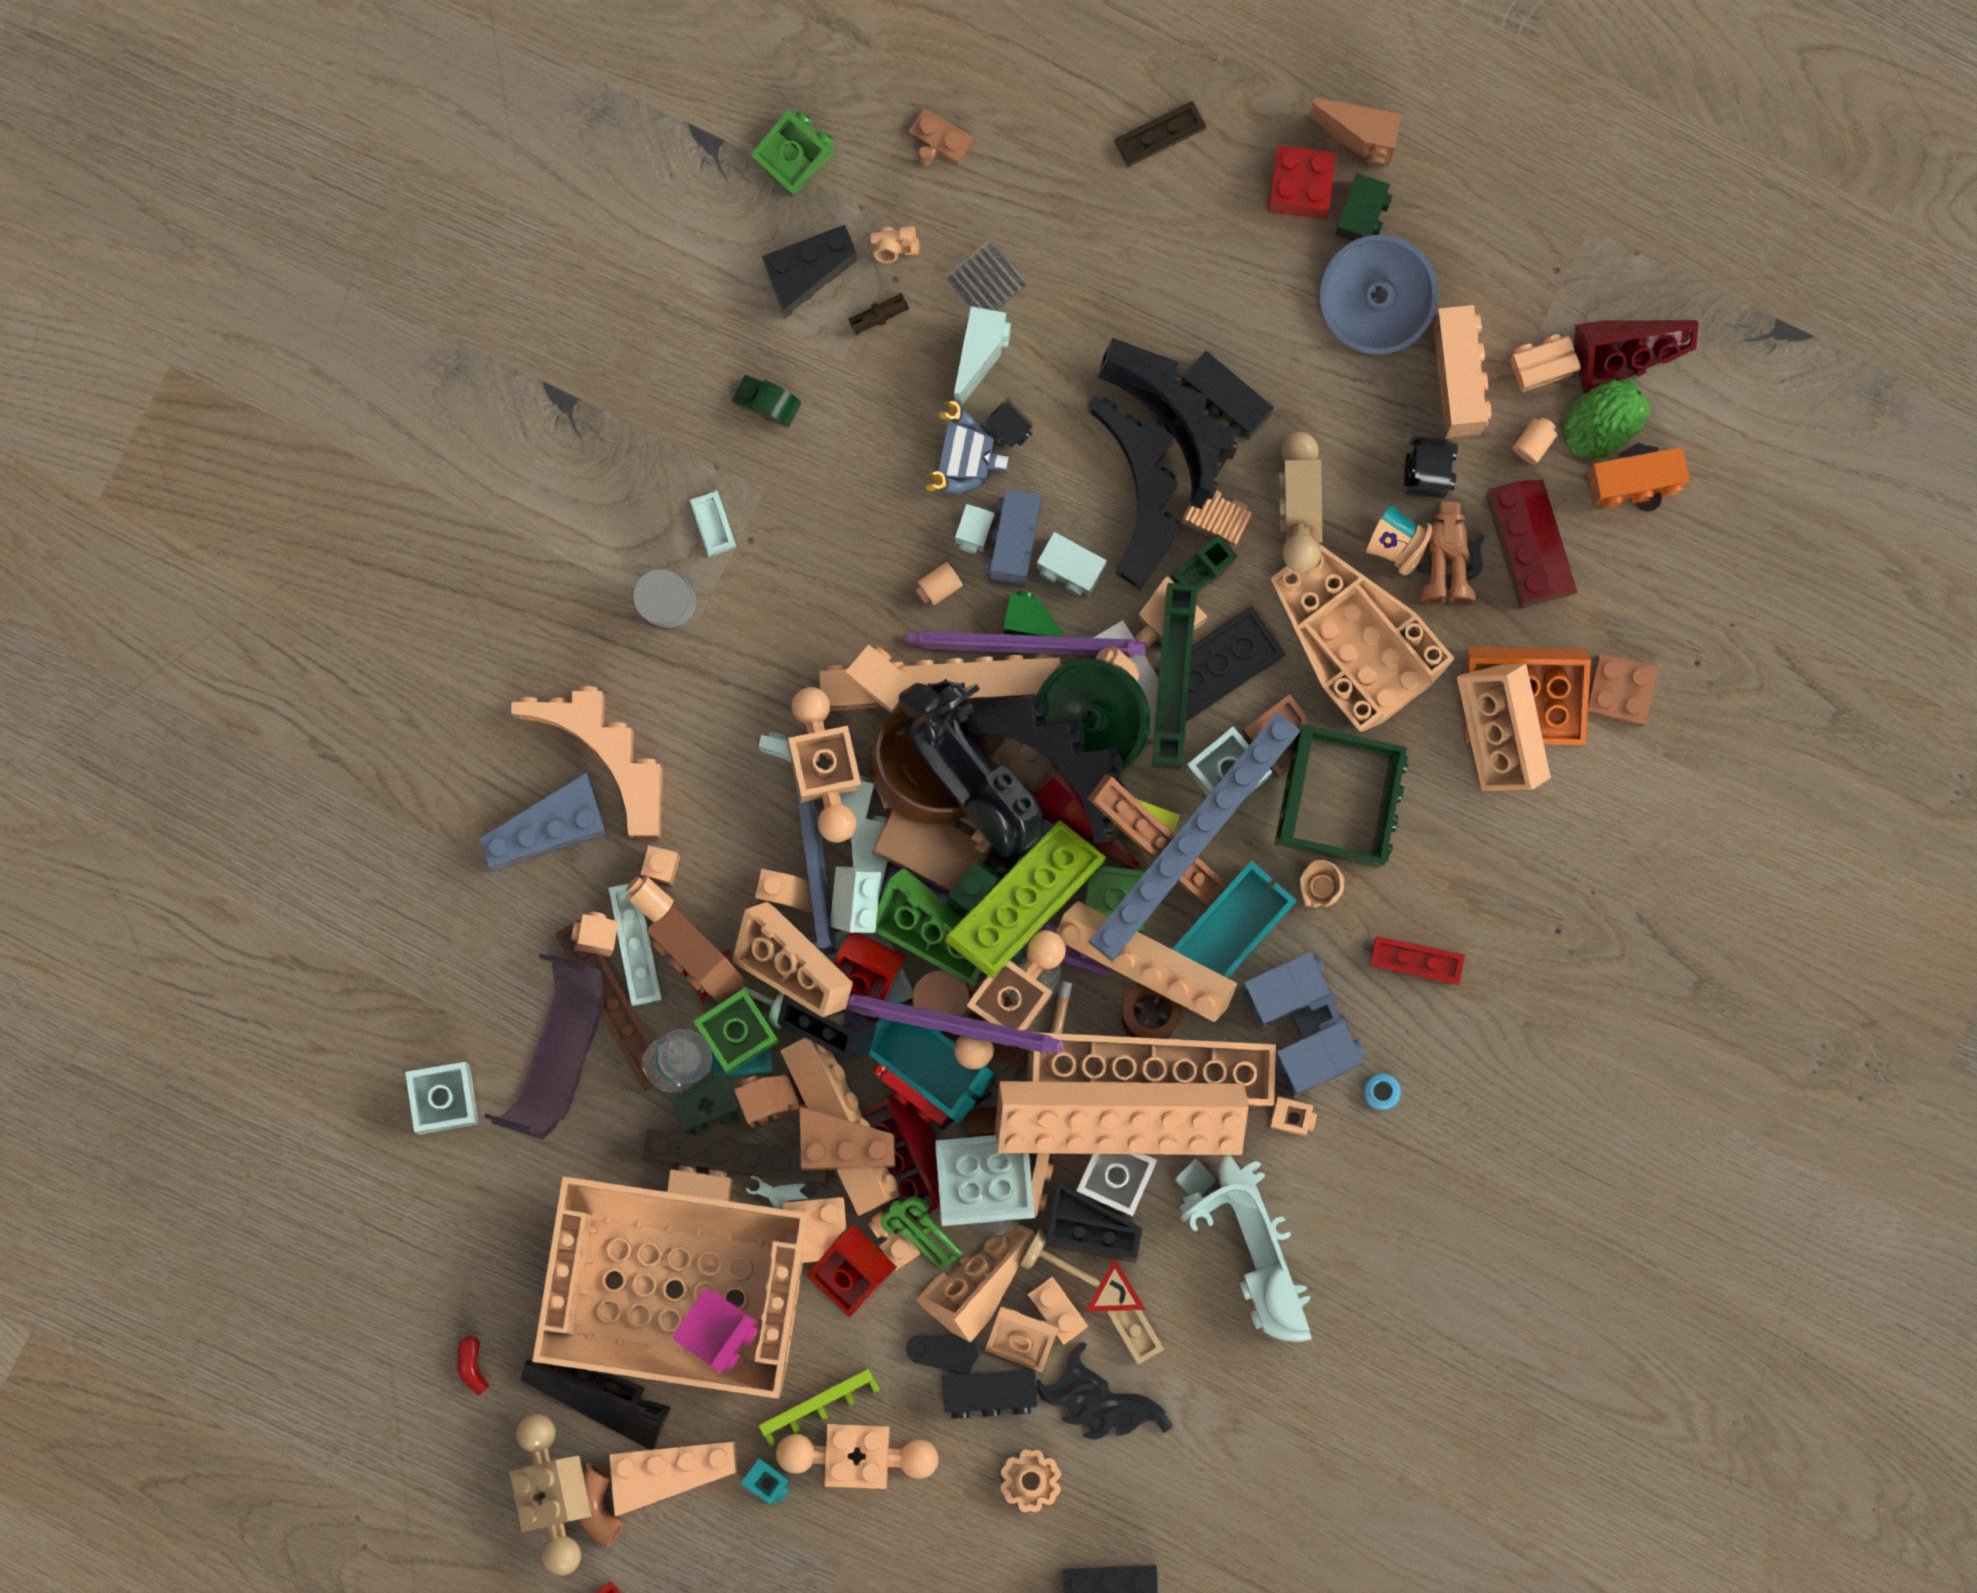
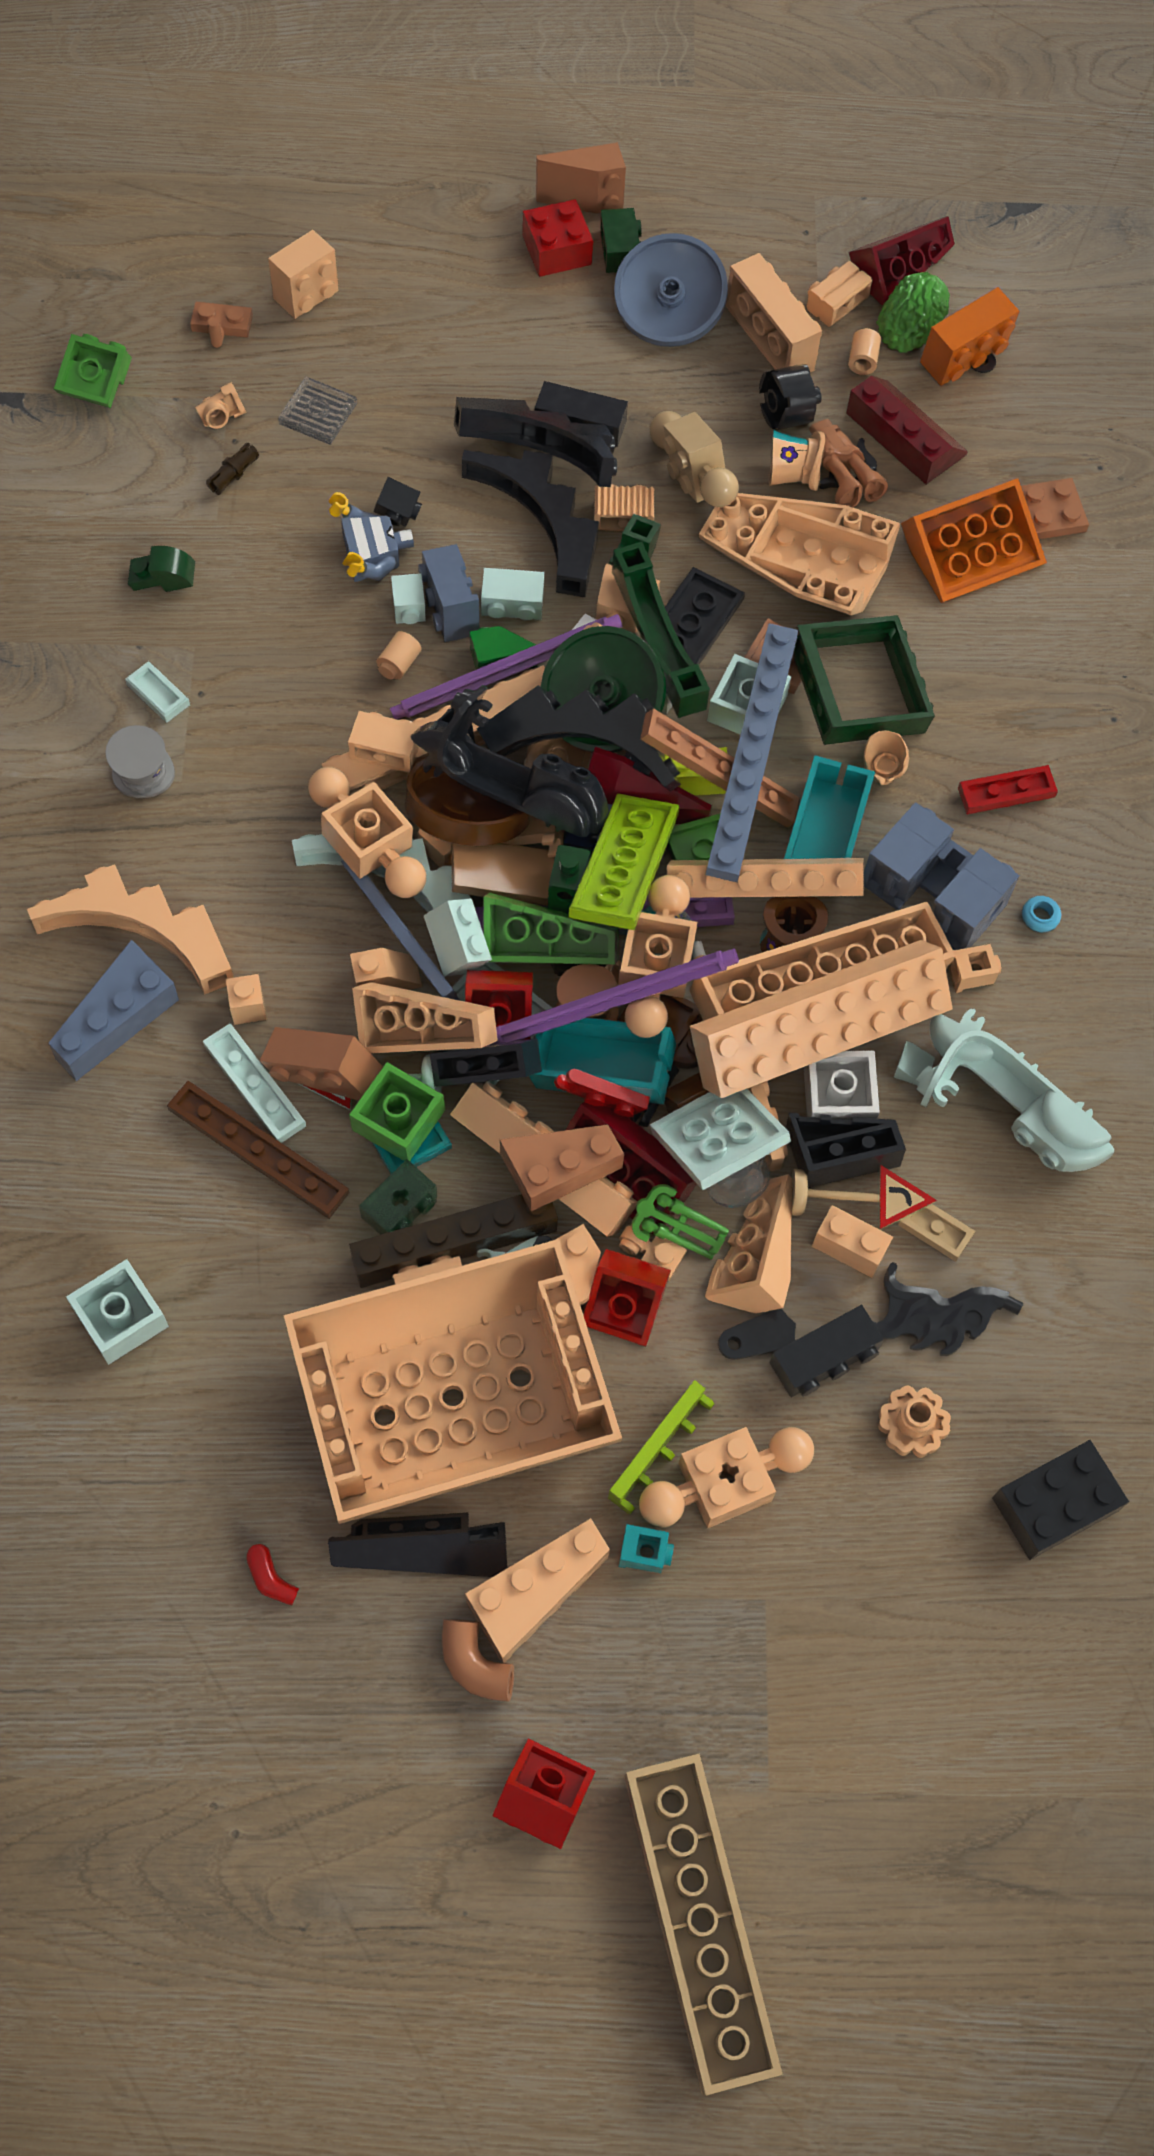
camera: 30 degrees left, 15 degrees down
windscreen [484,953,605,1140] -> none
tan brick [509,1413,592,1576] -> none
light nougat brick [571,912,619,957] -> none
light nougat brick [626,876,674,922] -> none
clear hat [642,1028,712,1094] -> none
dark pink bracket [673,1289,758,1374] -> none
nougat wedge [734,1074,807,1130] -> none
black wedge [762,224,857,319] -> none
light aqua slope [954,306,1011,408] -> none
light nougat plate [985,1307,1059,1373] -> none
dark brown tile [1114,101,1206,168] -> none
light nougat slope [1457,664,1551,791] -> none
none -> light nougat brick [268,230,339,319]

